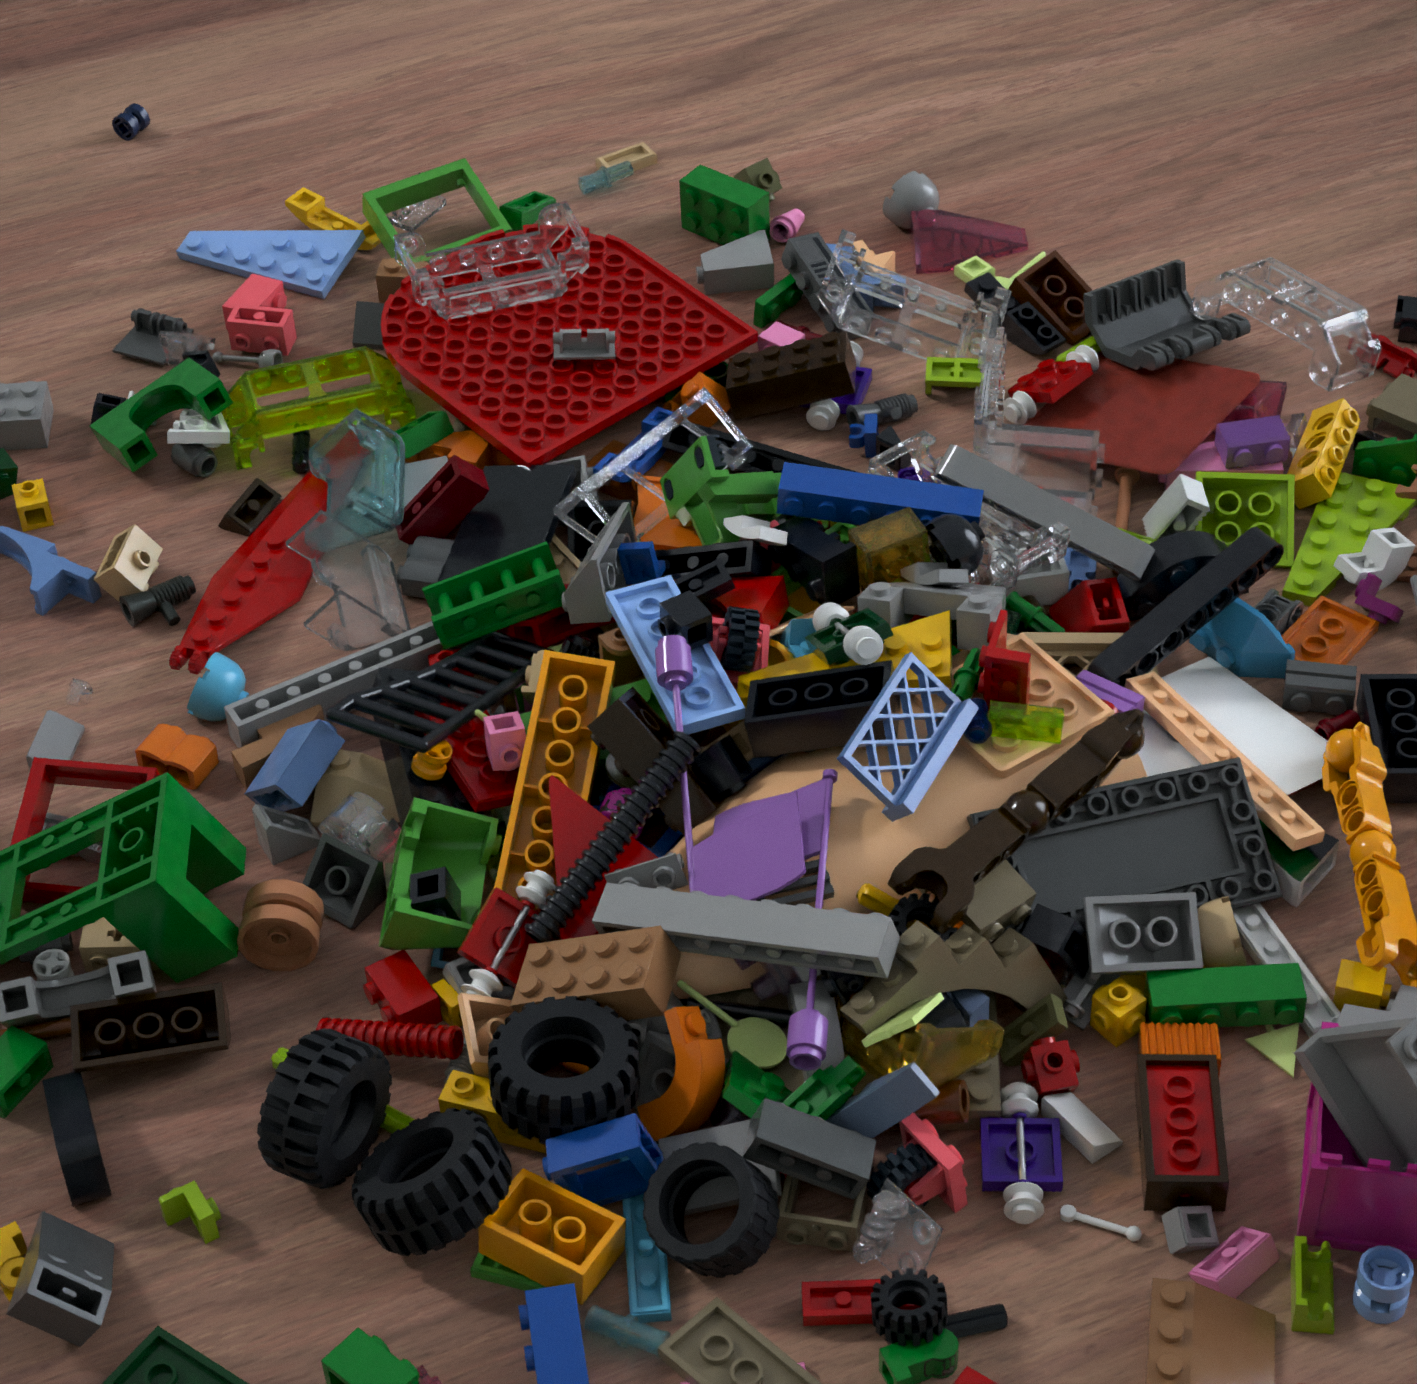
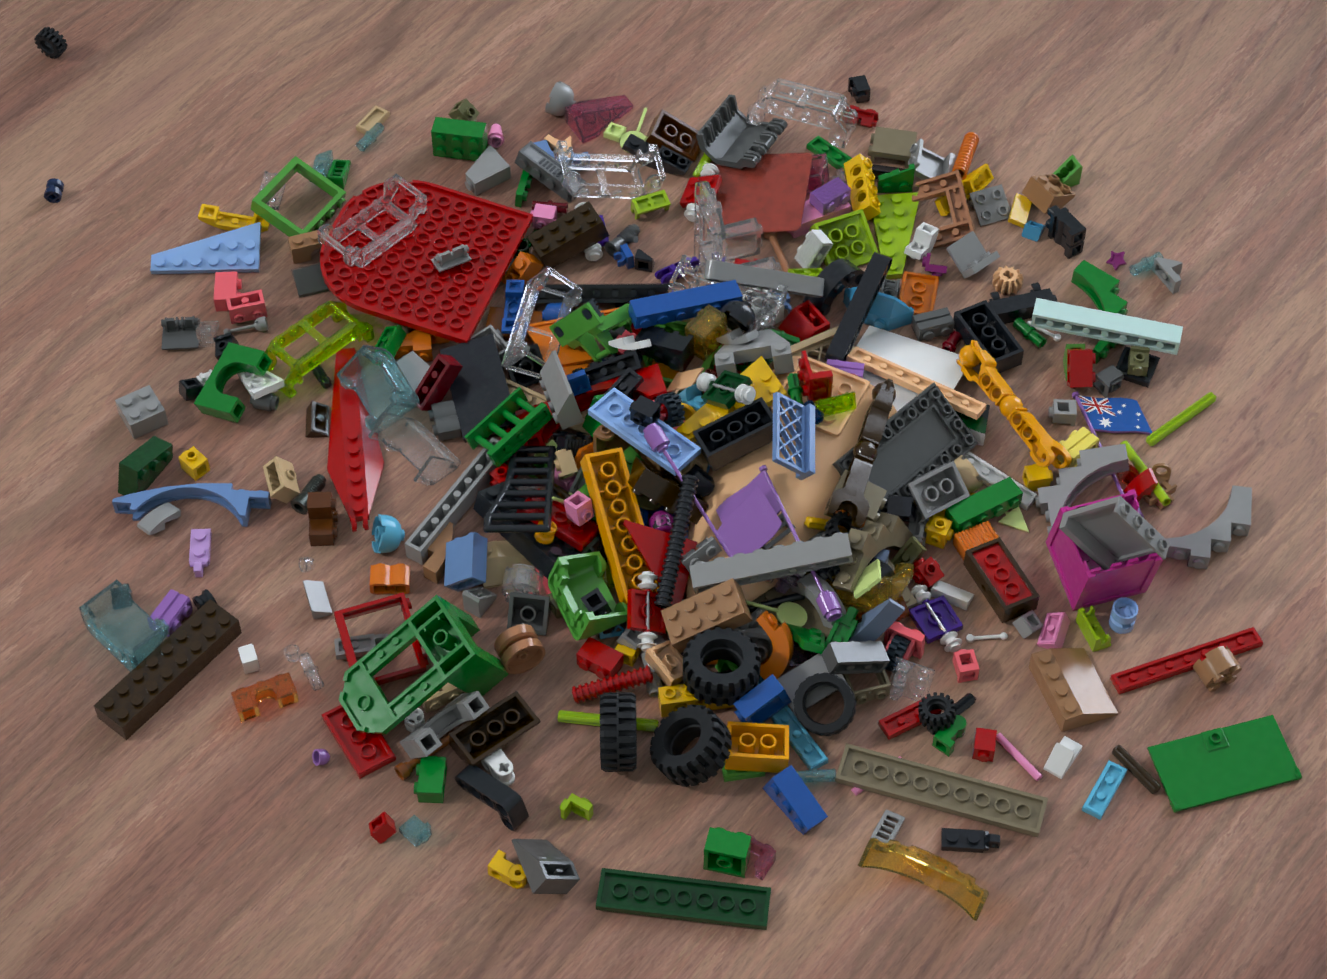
camera: 30 degrees left, 10 degrees up
none -> reddish brown brick [307,491,338,546]
none -> clear light blue slope [310,150,333,182]
none -> white piece [481,749,515,786]
none -> green tile [806,135,852,174]
none -> coral brick [952,649,980,683]

